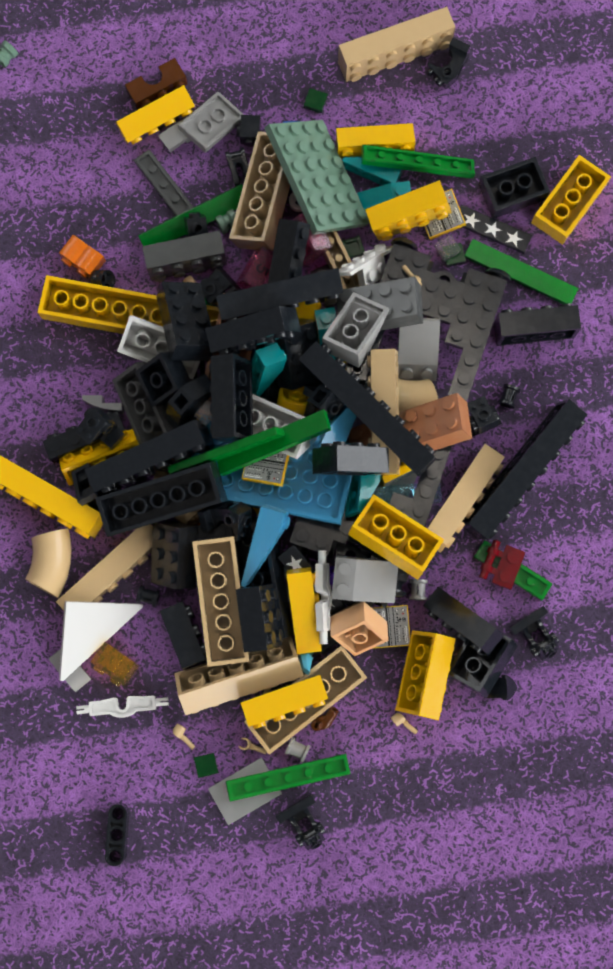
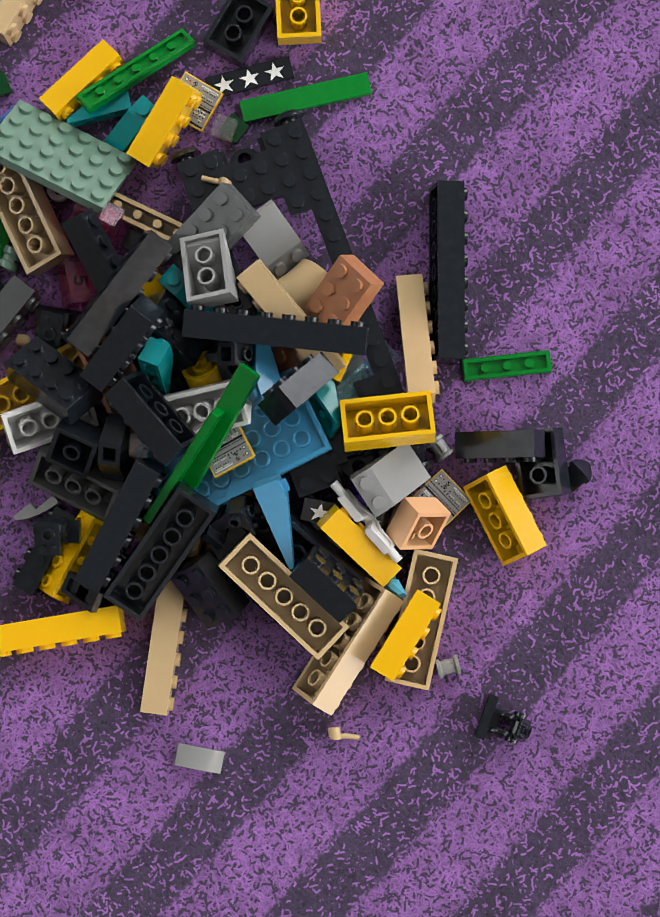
camera: 35 degrees left, 5 degrees up
tan brick [25,528,72,598] -> none
white tile [59,601,143,681] -> none
white piece [76,695,169,718] -> none
clear yellow brick [91,642,140,687] -> none
black beam [105,803,129,866] -> none
black bush [136,585,161,608] -> none
black brick [160,601,207,670] -> none
dark green tile [194,753,219,778] -> none
light grey tile [208,757,282,825] -> none
green tile [225,754,351,802] -> none
tan hand [238,738,267,755] -> none
reddish brown arm [311,706,339,731] -> none
white bracket [339,244,393,286] -> none
dark green tile [342,236,365,259] -> none
tan hand [391,713,418,734] -> none
black tile [467,396,502,437] -> none
dark red plate [479,540,526,590] -> none
black brick [494,303,581,346] -> none
black bush [497,384,520,409] -> none
black tile [508,606,559,661] -> none

